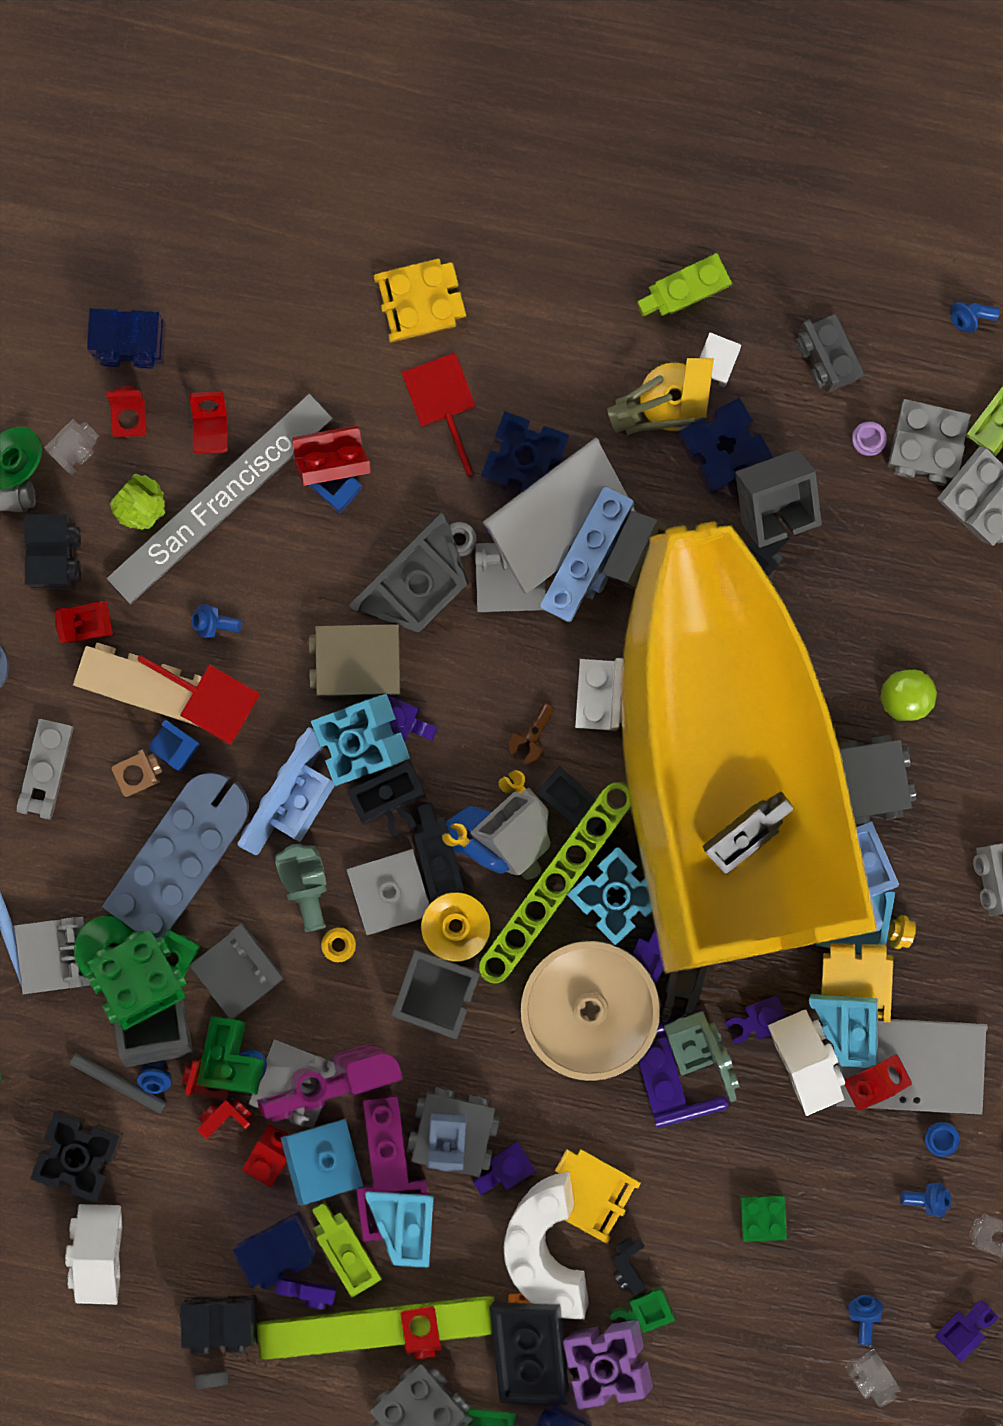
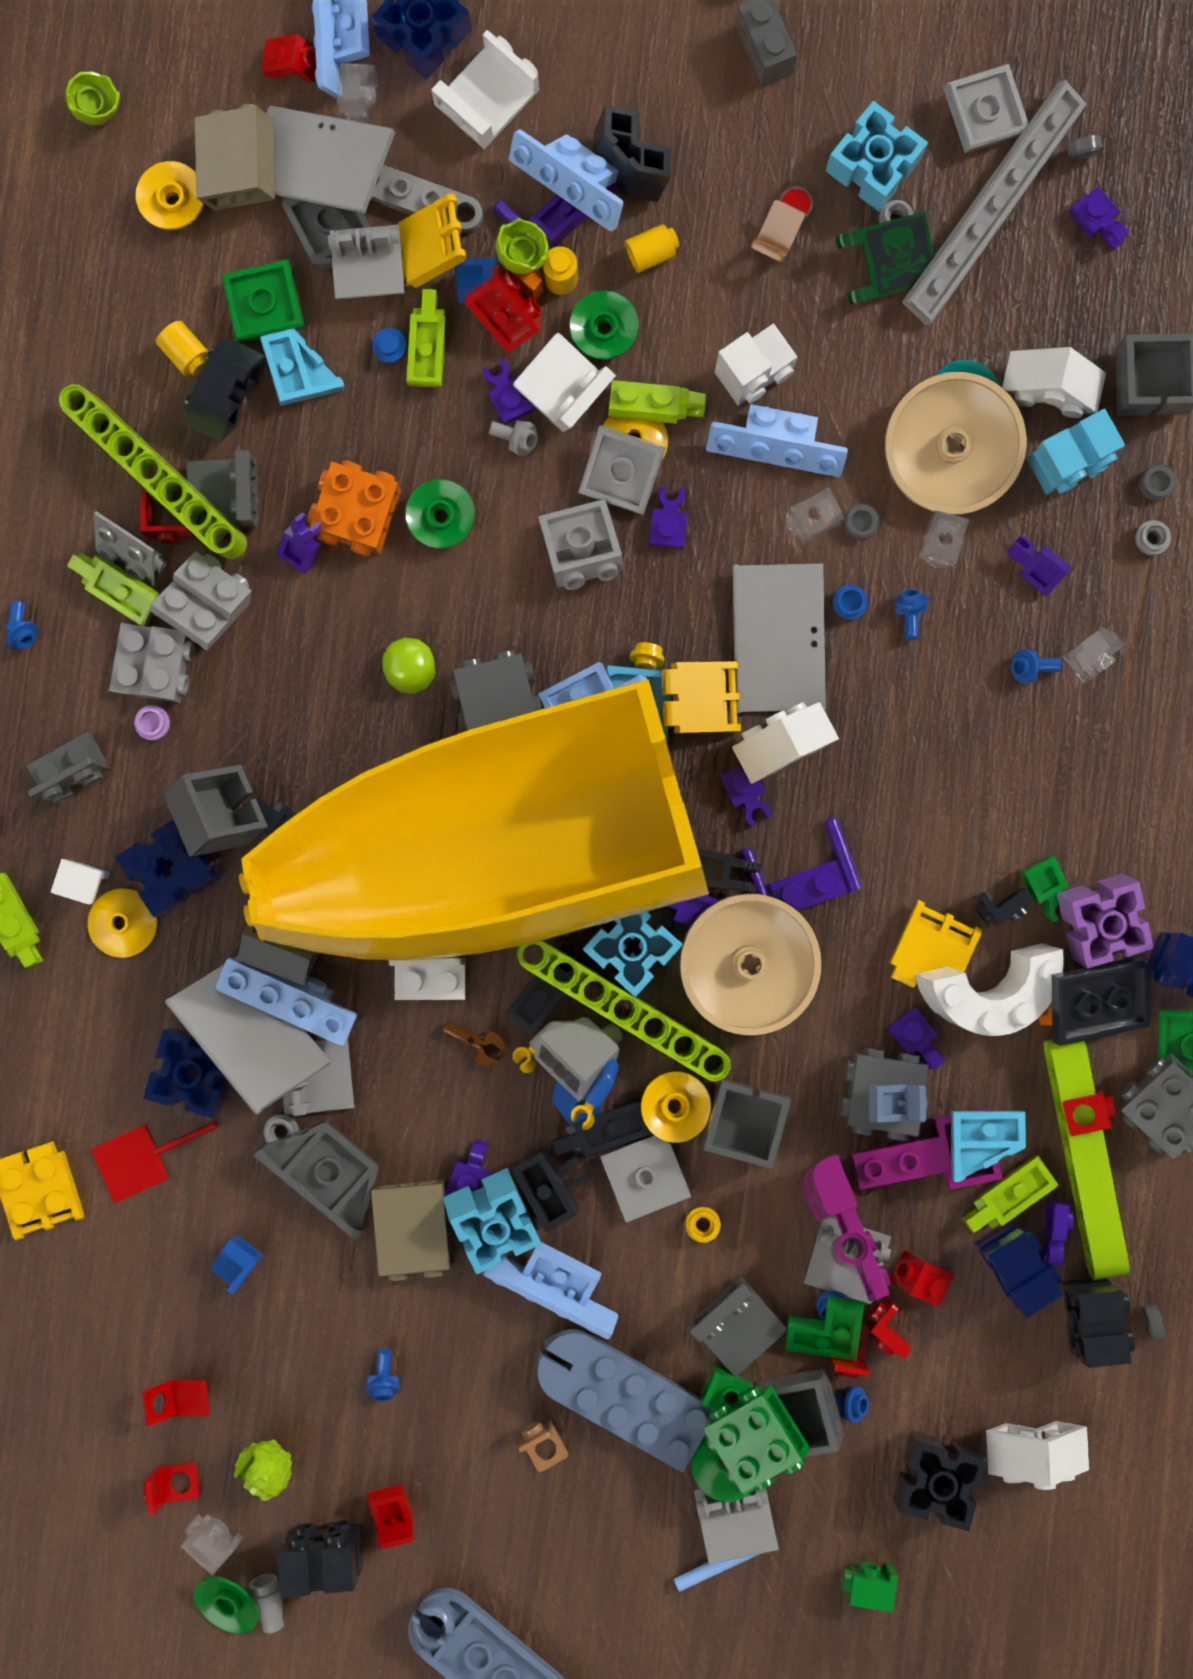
camera: 85 degrees left, 0 degrees up
light grey plate [16,718,74,820] -> none
dark grey bar [69,1053,167,1114] -> none
tan brick [73,643,202,727] -> none
clear blue brick [87,308,166,369] -> none
light grey tile [107,394,333,604] -> none
red piece [137,655,261,745] -> none
blue panel [149,719,201,772] -> none
sand green piece [275,844,327,932] -> none
dark azure plate [281,1119,363,1205] -> none
red bracket [292,426,371,486] -> none
olive plant [607,375,696,435] -> none
sand green bracket [664,1011,740,1103] -> none
yellow sticker [679,358,714,418] -> none
hinge [702,791,794,874] -> none
green piece [740,1194,787,1242] -> none
medium azure wing [809,994,878,1068] -> none
red bracket [844,1054,912,1111] -> none

